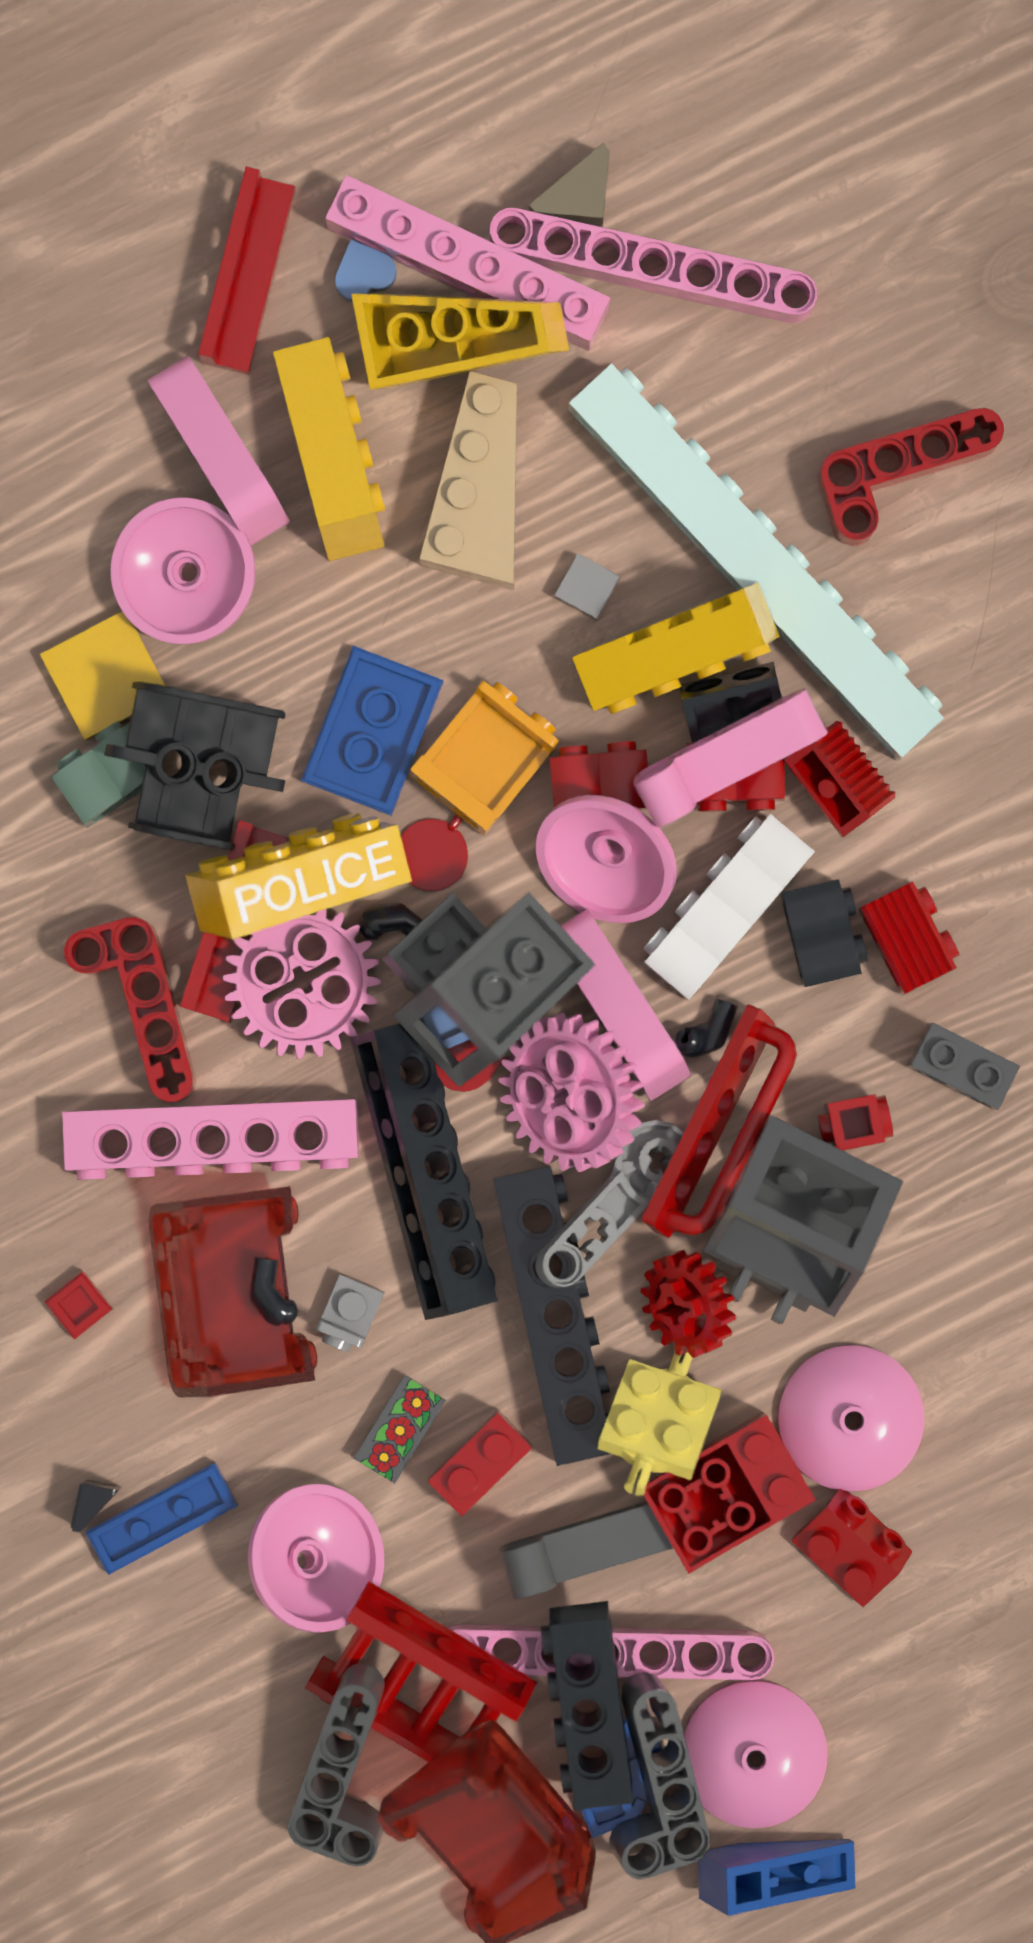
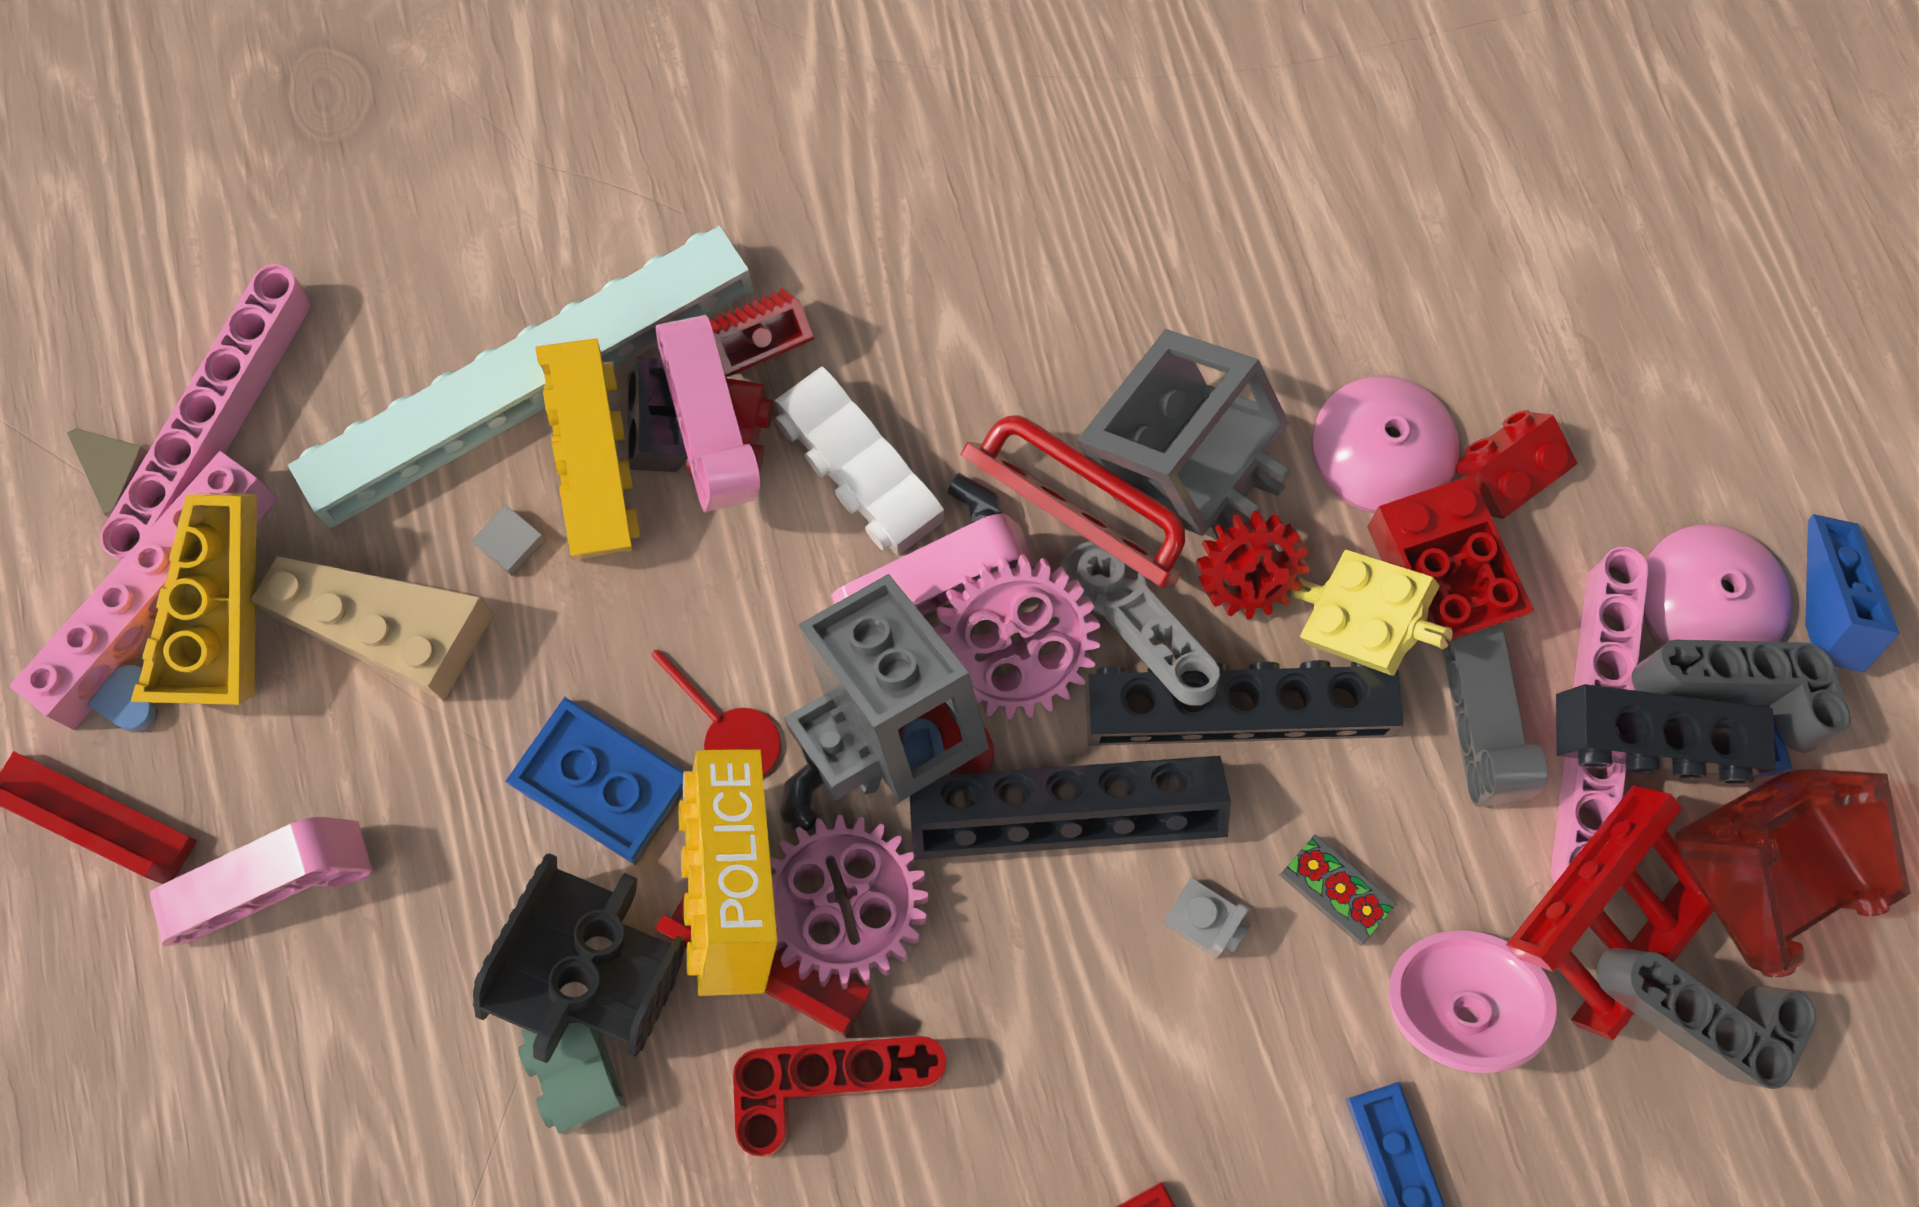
camera: 85 degrees left, 15 degrees down
yellow tile [40,611,166,741] -> none
bright pink brick [62,1099,360,1180] -> none
bright pink dish [111,498,256,644] -> none
clear red windscreen [149,1186,318,1398] -> none
black arm [250,1257,298,1326] -> none
yellow wedge [273,337,386,562] -> none
light orange panel [409,680,559,836] -> none
red brick [428,1409,532,1517] -> none
bright pink dish [536,795,677,923] -> none
red brick [549,741,648,810] -> none
black brick [780,879,868,987] -> none
red beam [818,408,1004,546] -> none
red brick [818,1094,894,1151] -> none
red brick [858,881,960,995] -> none
dark grey brick [906,1022,1020,1110] -> none

